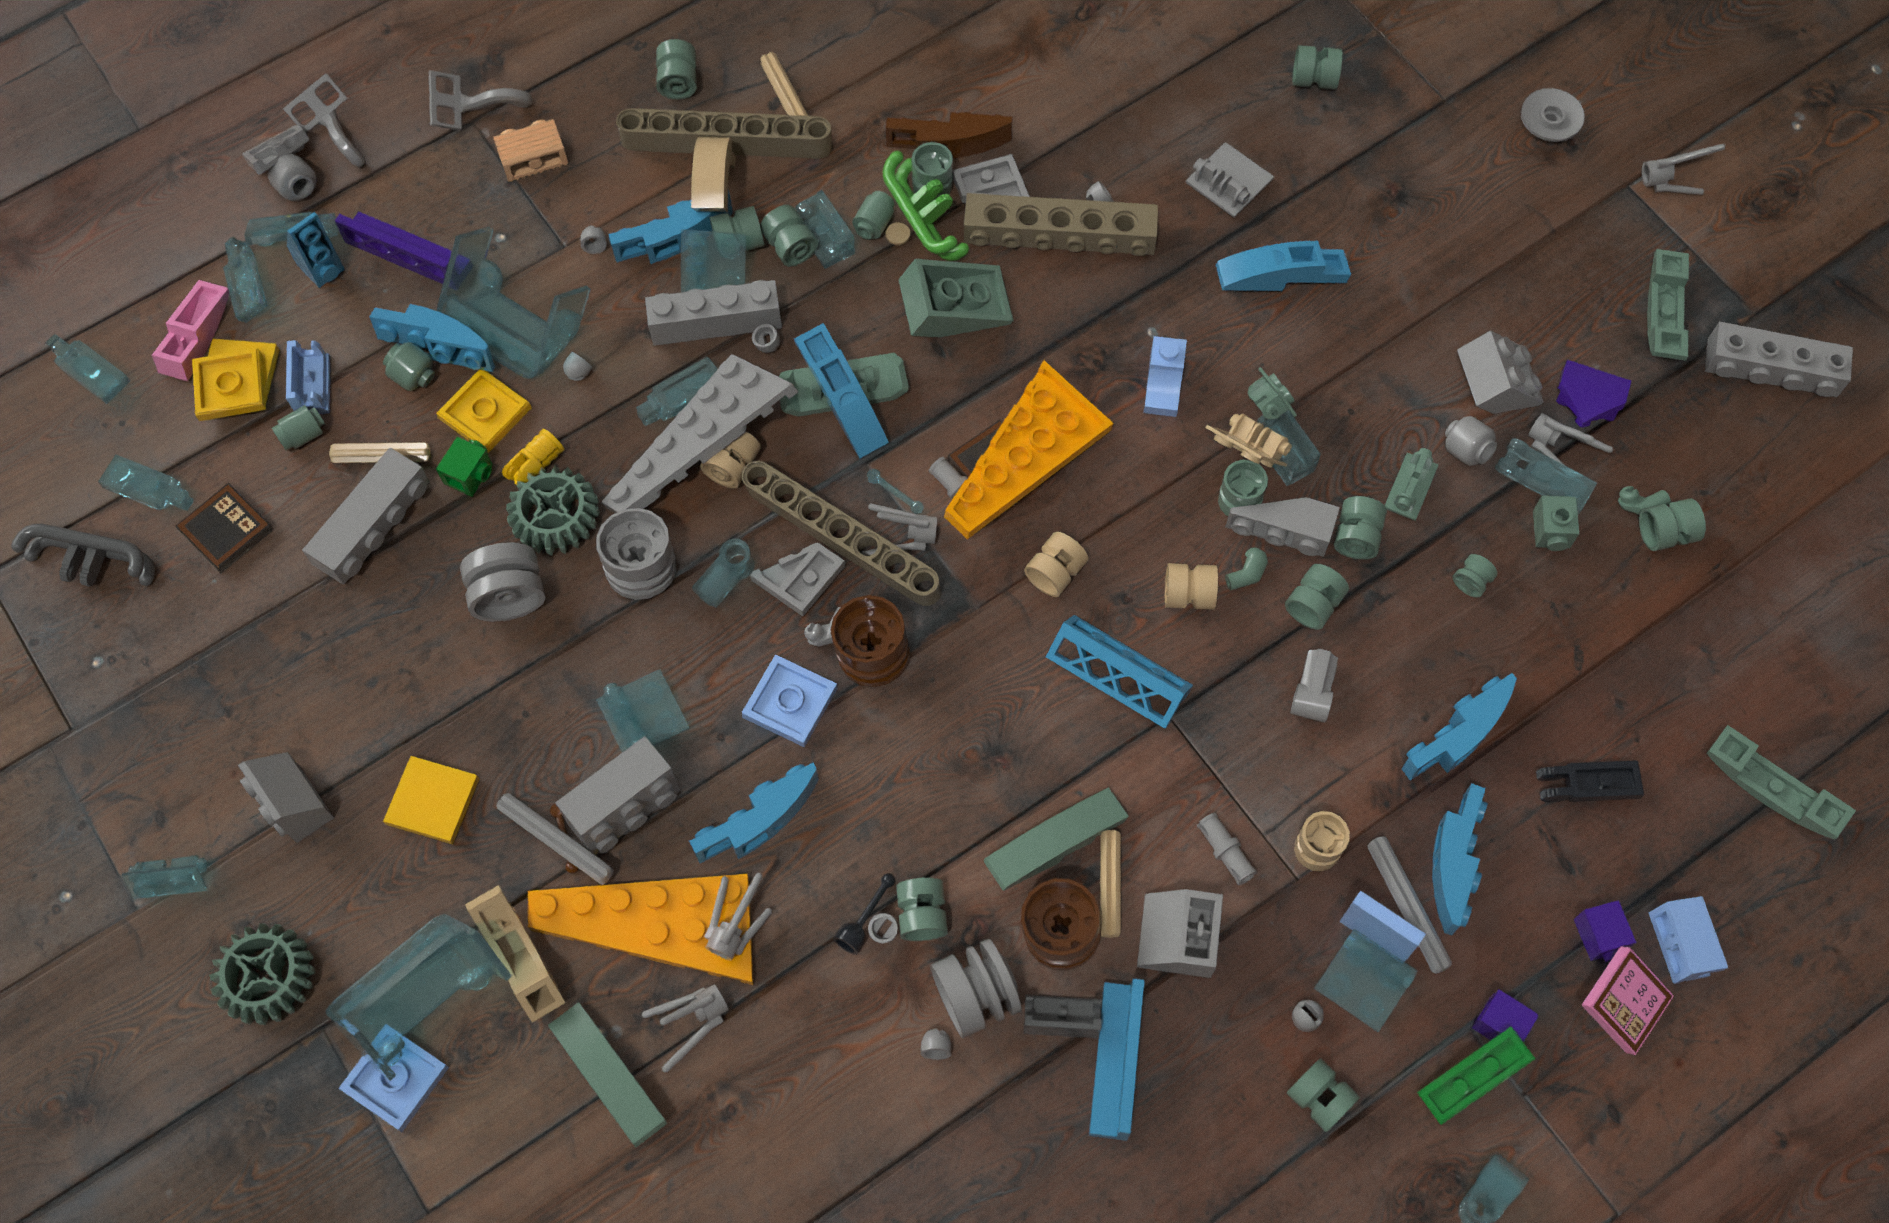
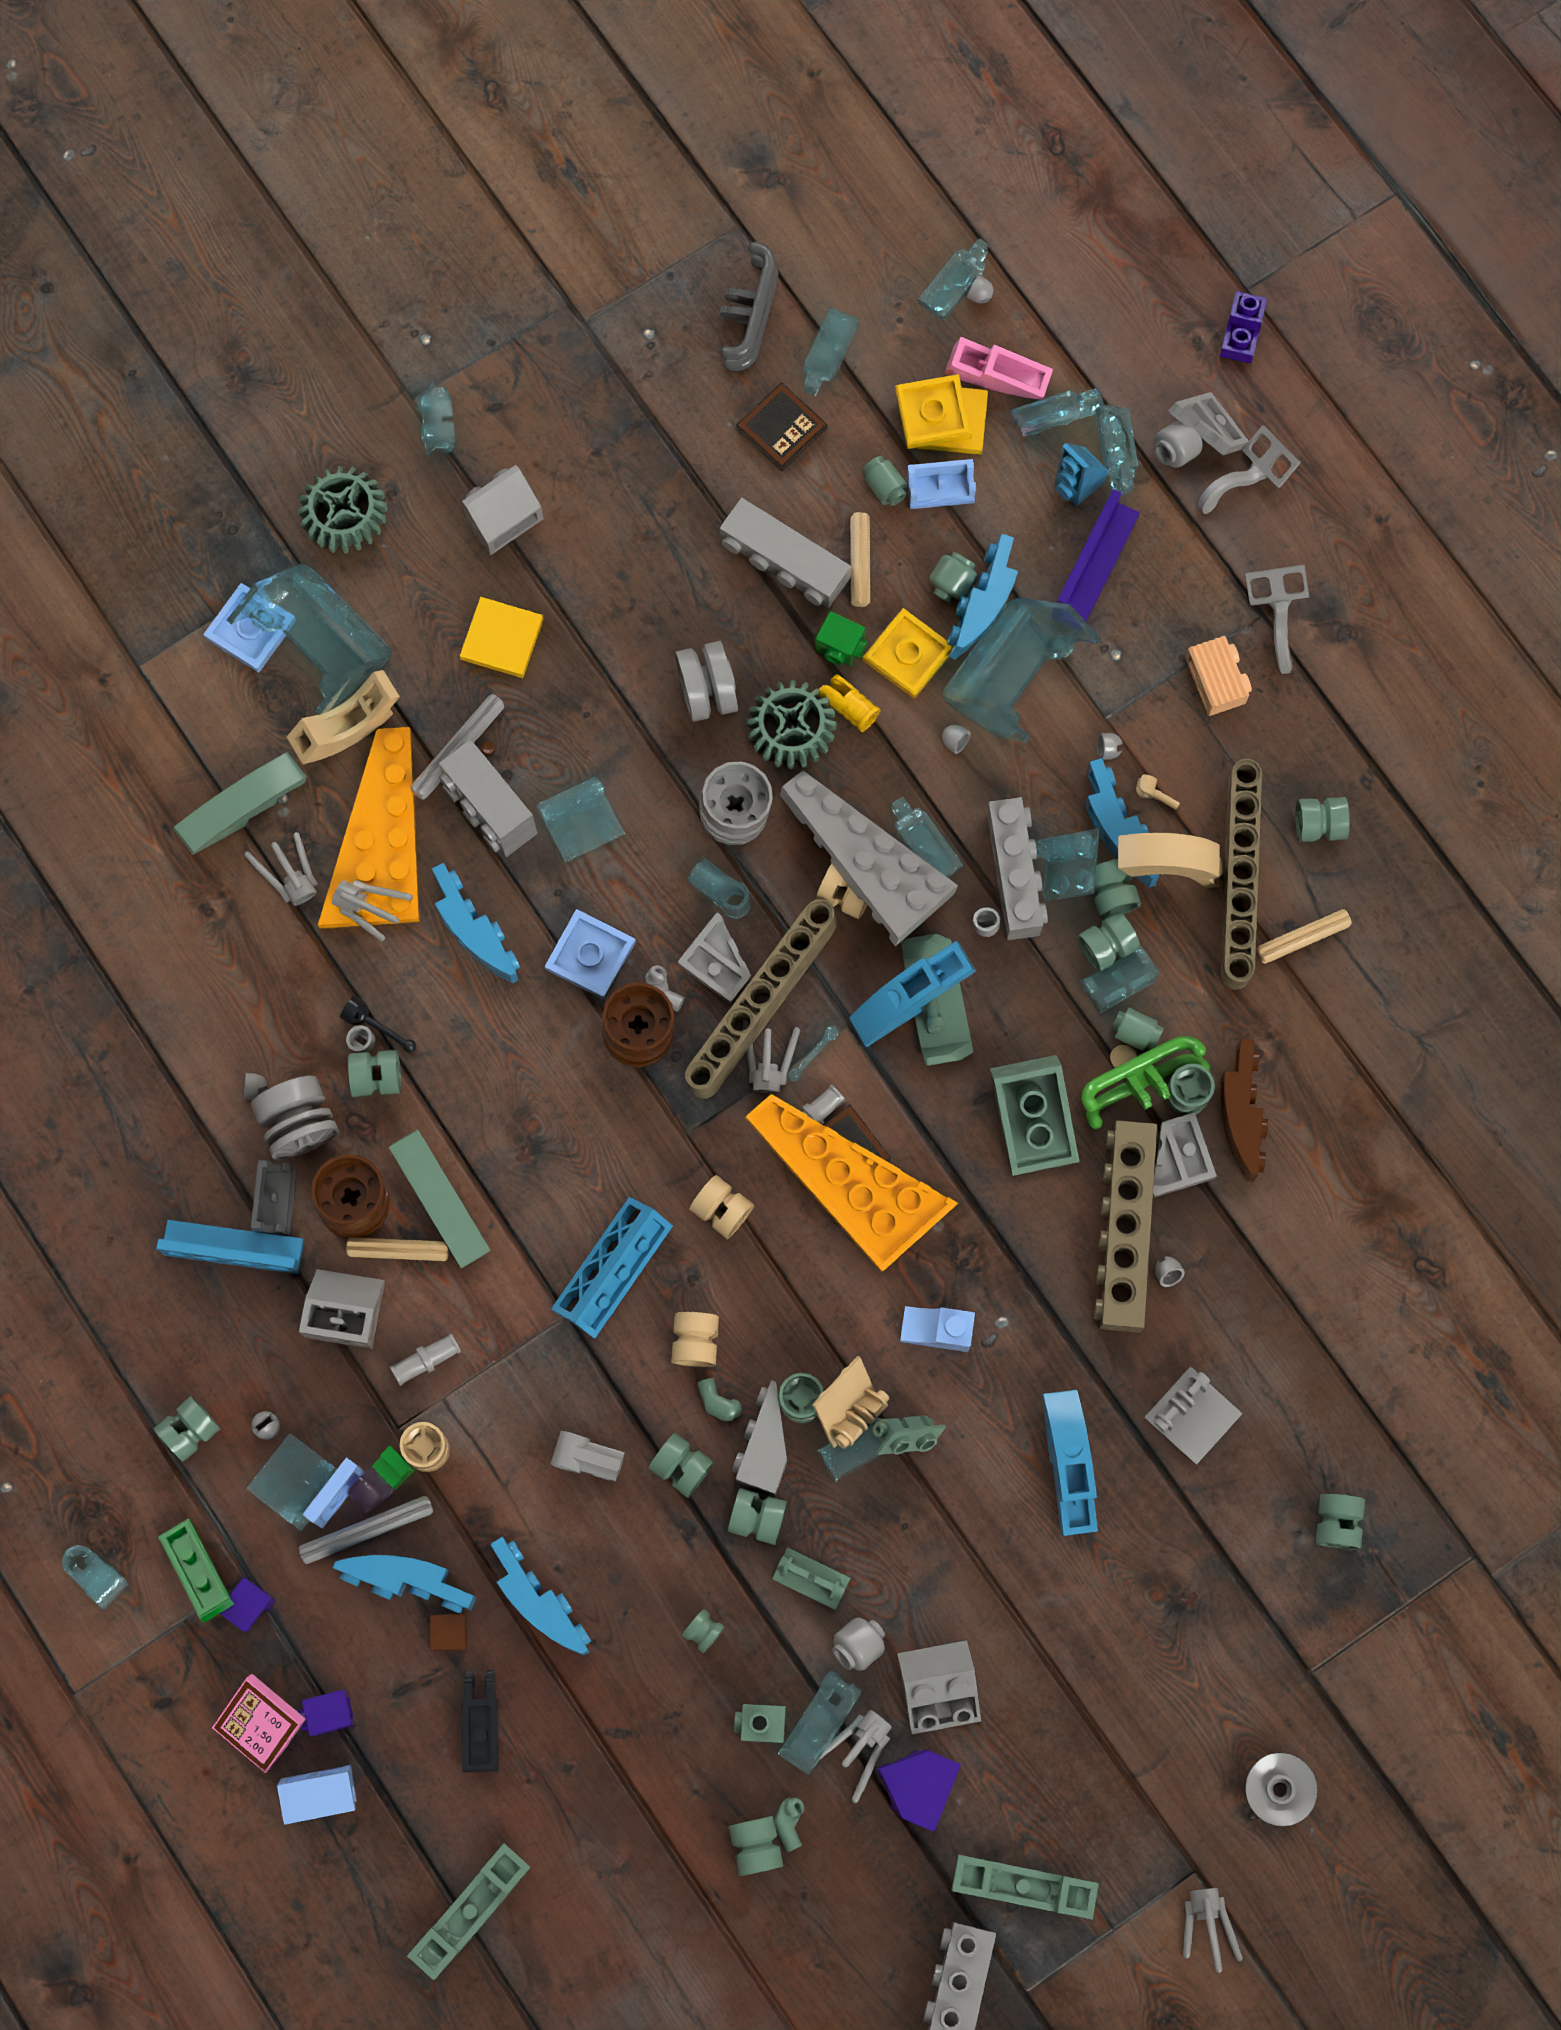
camera: 90 degrees right, 10 degrees up
none -> leg [347,1445,415,1514]
none -> reddish brown tile [430,1614,467,1651]
none -> light grey hinge [967,275,994,304]
none -> tan hand [1136,774,1180,810]
none -> dark purple slope [1220,291,1267,364]

